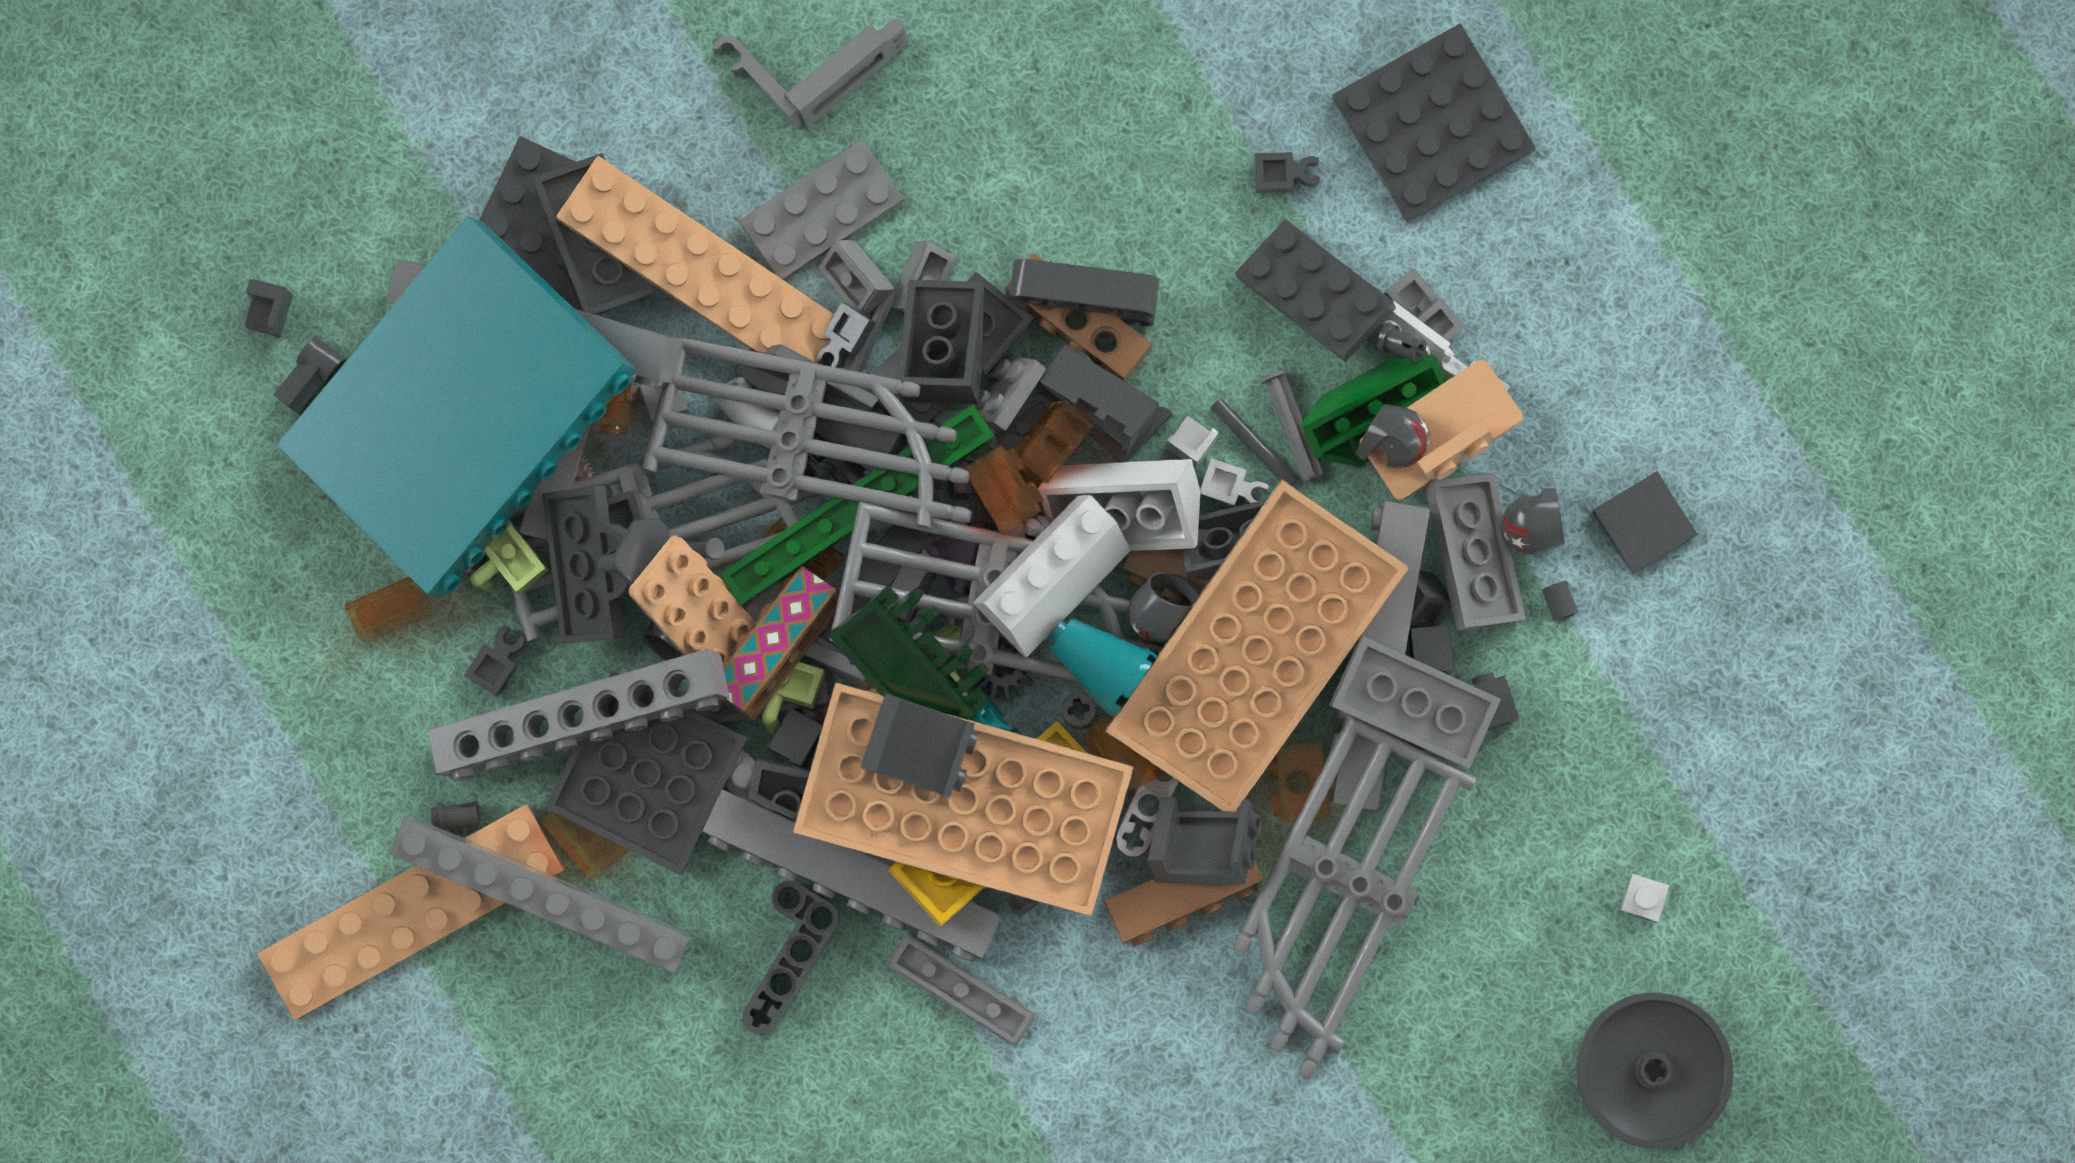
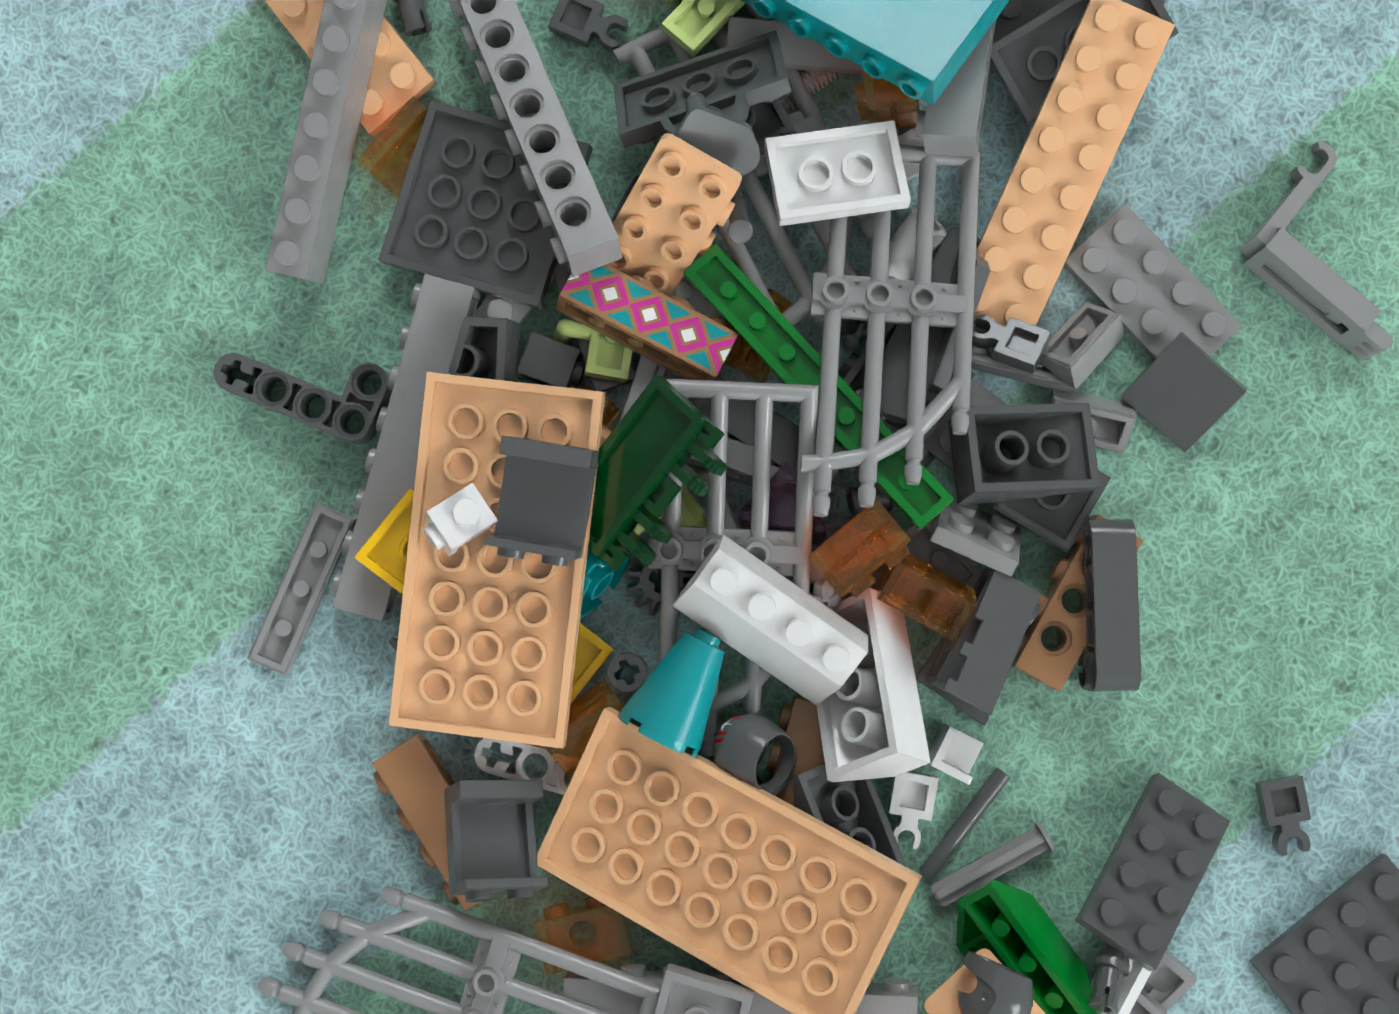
camera: 80 degrees right, 5 degrees up
none -> white bracket [423,483,498,556]
none -> white plate [764,120,911,226]
none -> dark grey tile [1121,332,1247,452]

